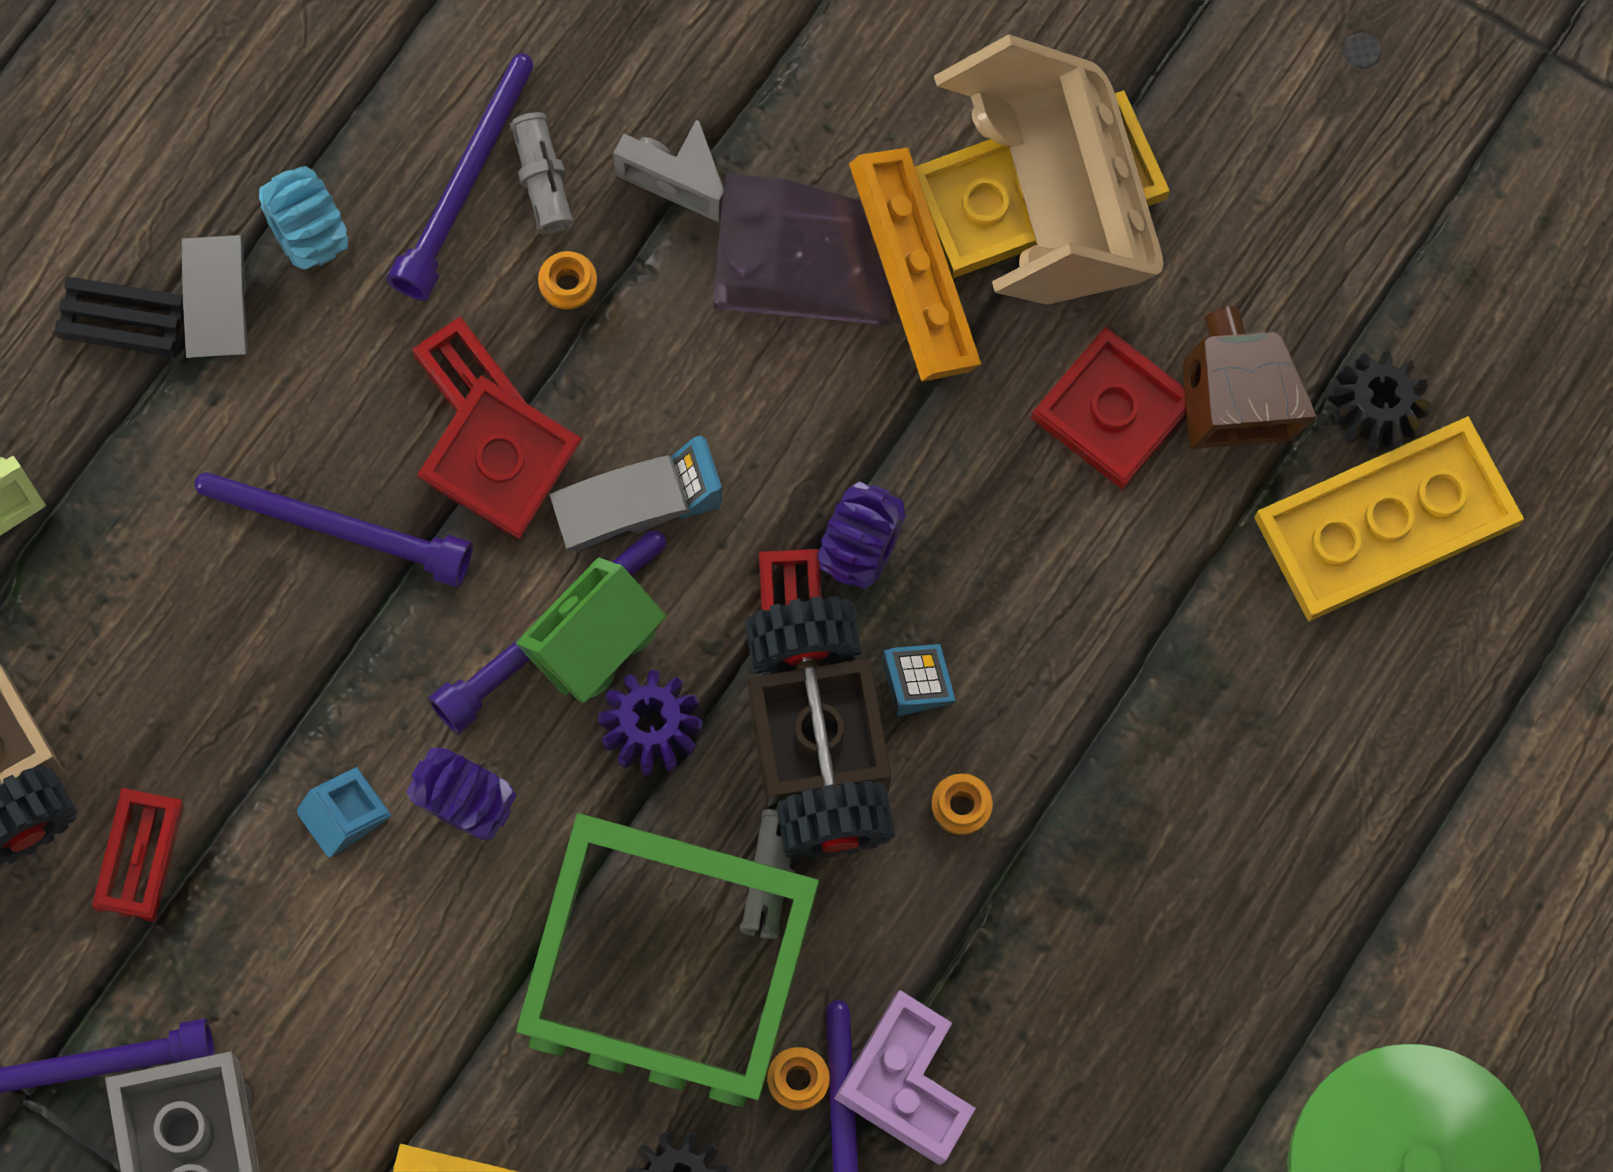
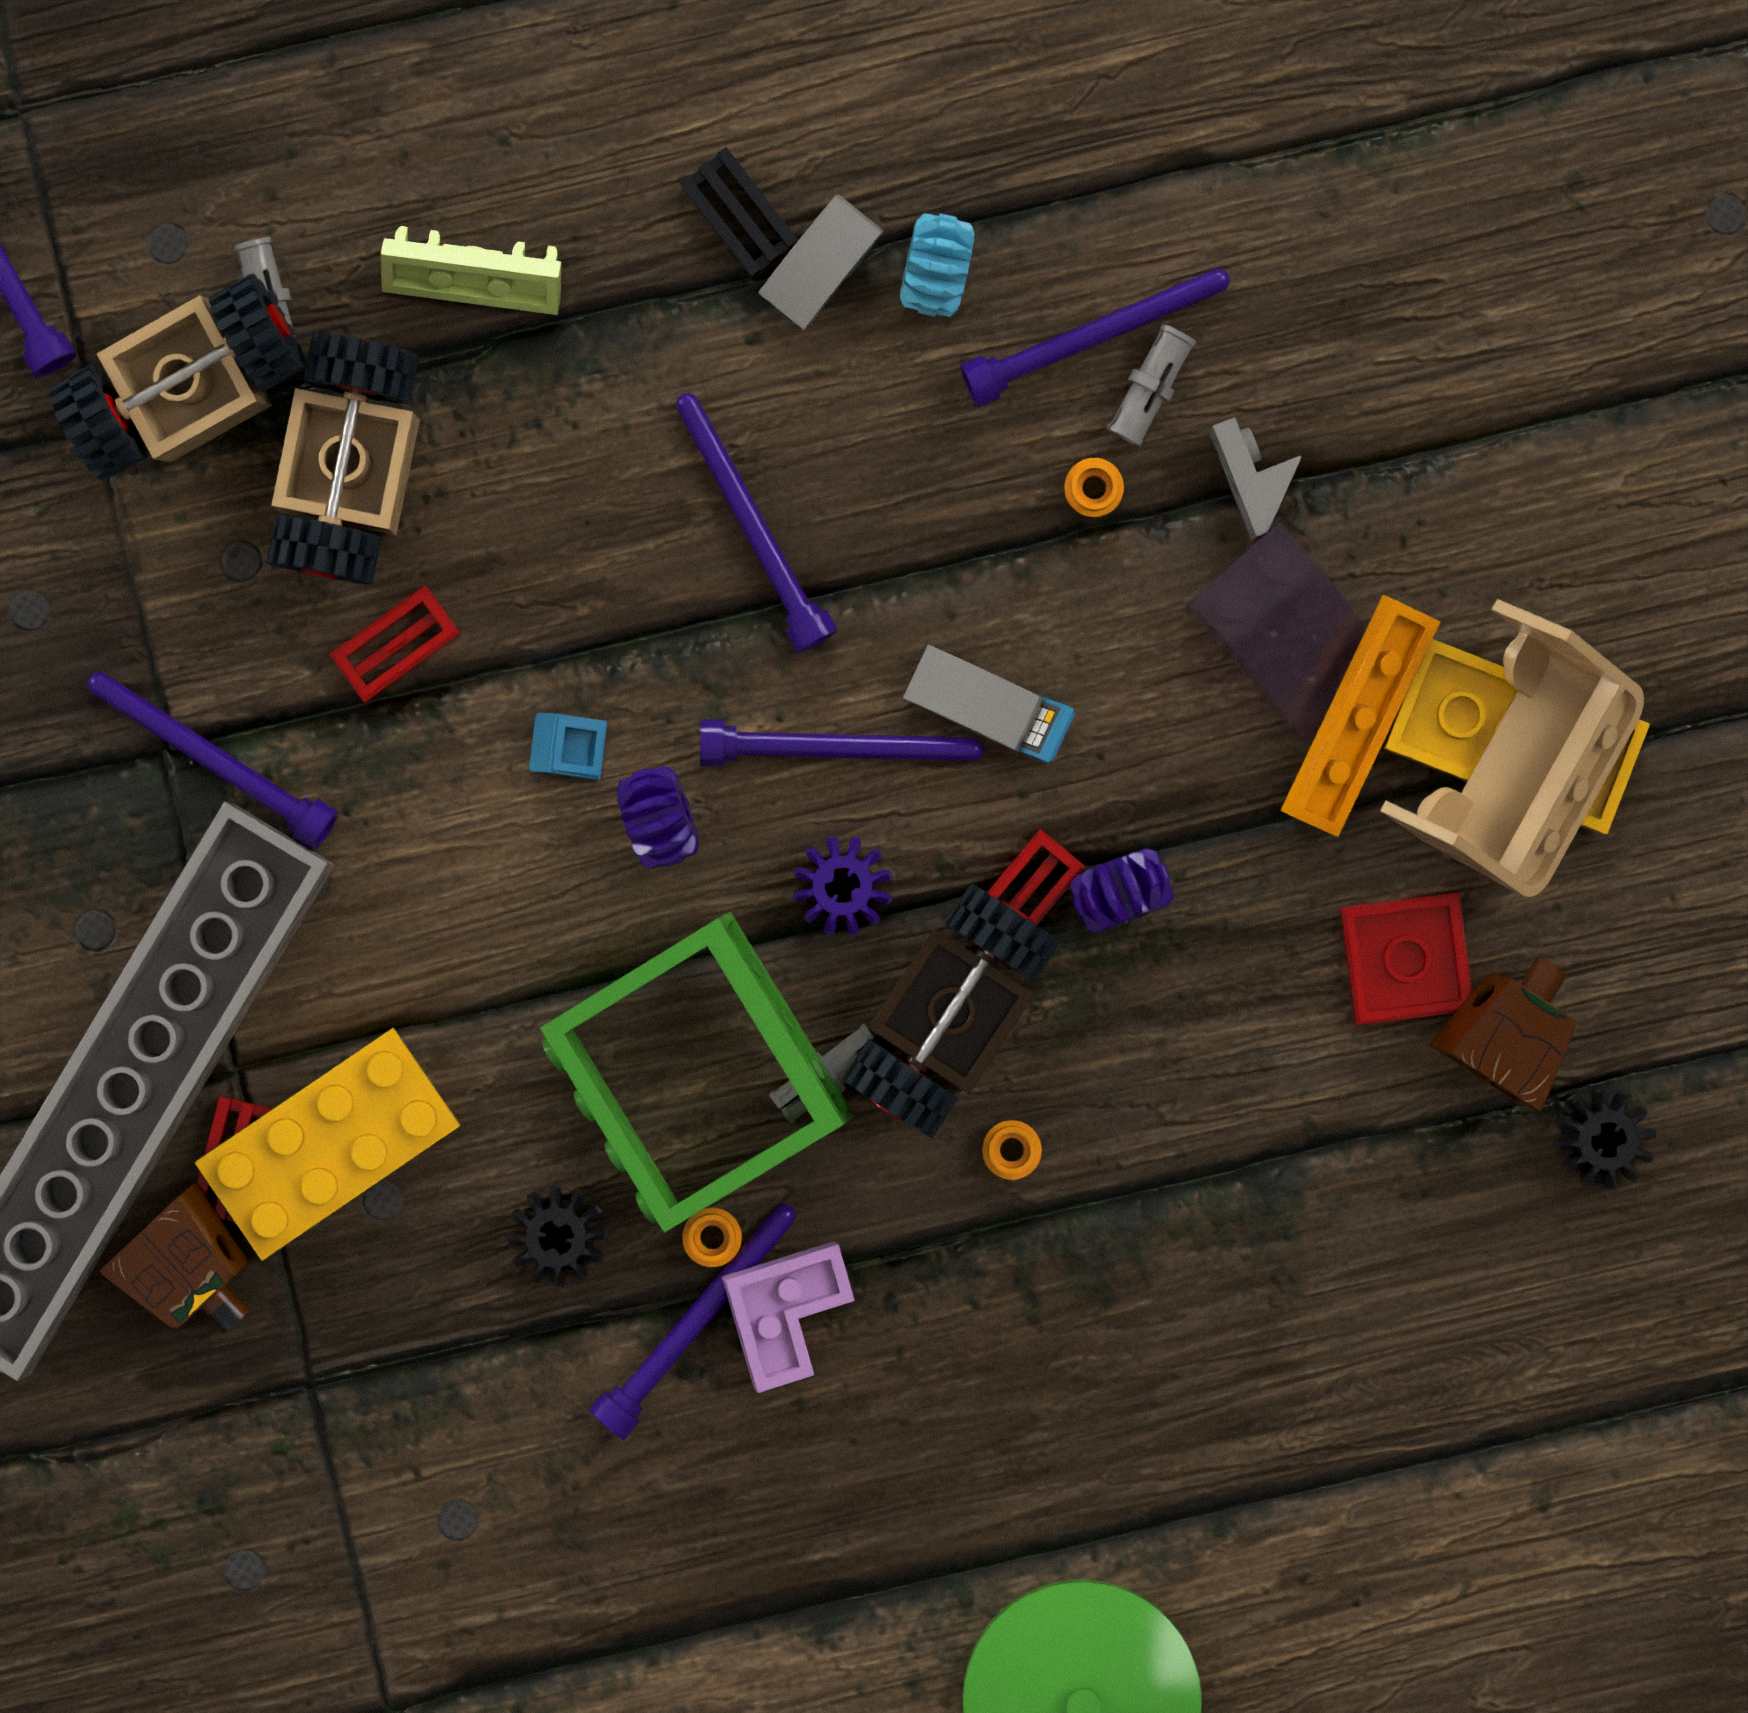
camera: 50 degrees right, 15 degrees up
red tile [412,317,526,413] -> none
red tile [417,375,582,541] -> none
bright green brick [515,557,667,703] -> none
slope [882,644,956,717] -> none
yellow plate [1254,416,1524,622] -> none

